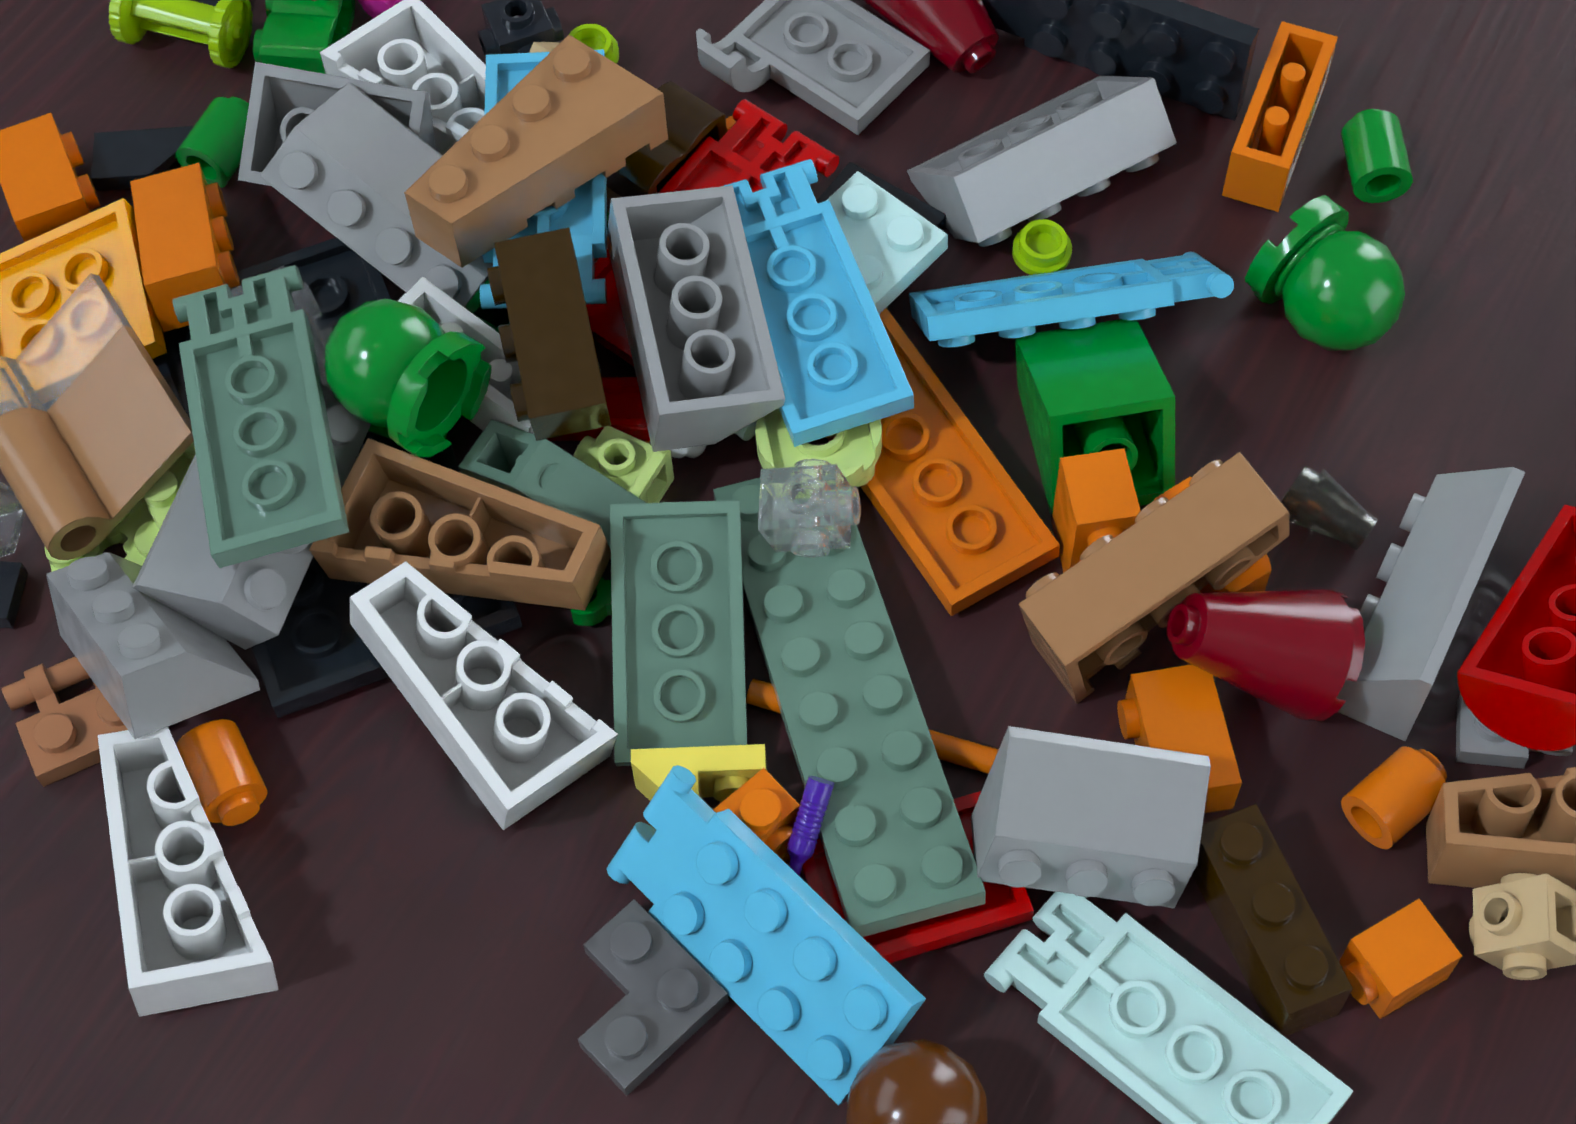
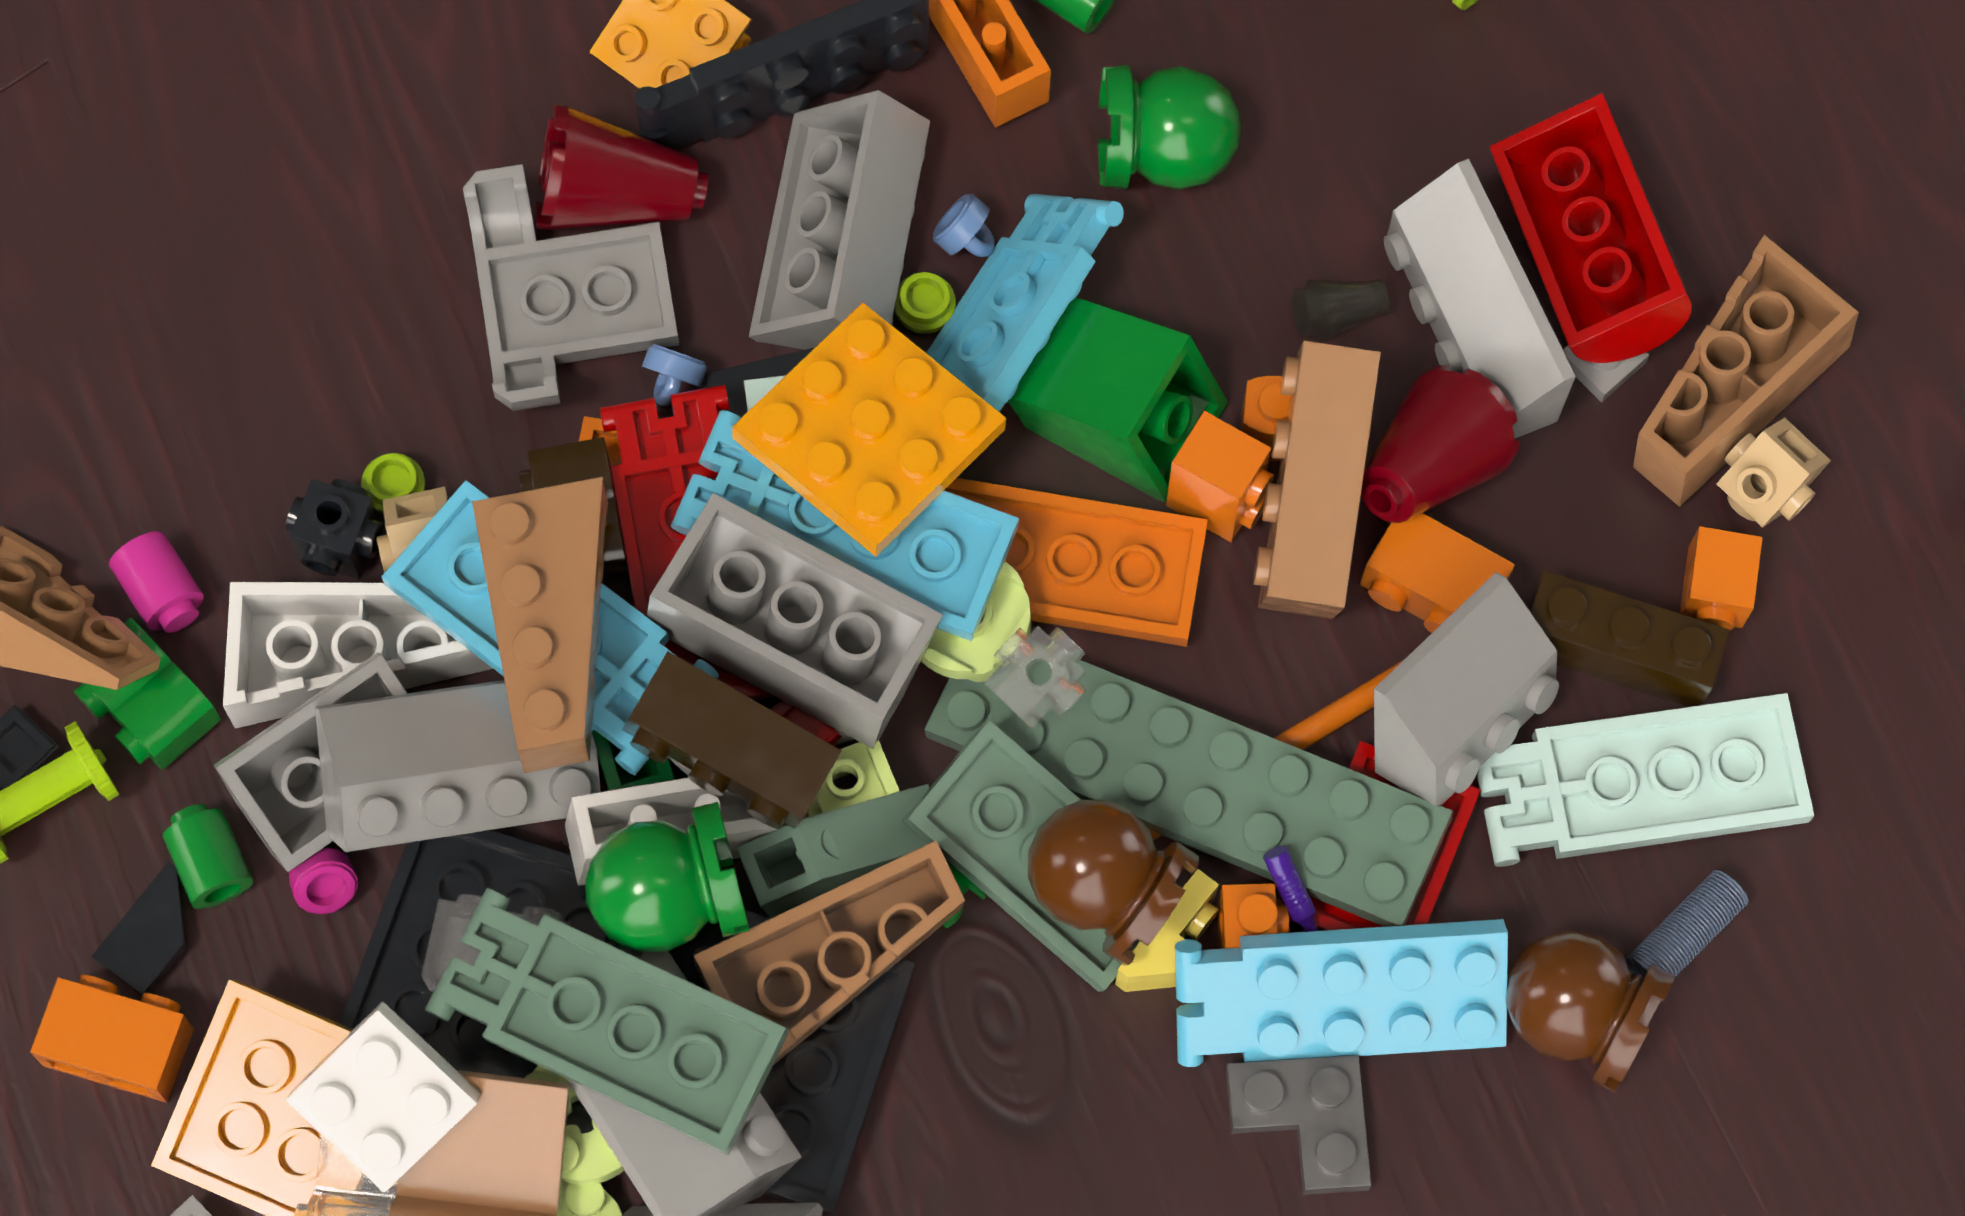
camera: 55 degrees left, 10 degrees up
orange brick [130,163,240,332] -> none
white wedge [350,561,618,830] -> none
orange brick [1341,746,1447,849] -> none
none -> white plate [285,1001,481,1193]
none -> dark pink tile [289,848,357,914]
none -> medium blue tile [642,344,707,407]
none -> light orange plate [732,302,1006,557]
none -> medium blue tile [933,193,995,257]
none -> reddish brown tile [1028,800,1199,966]

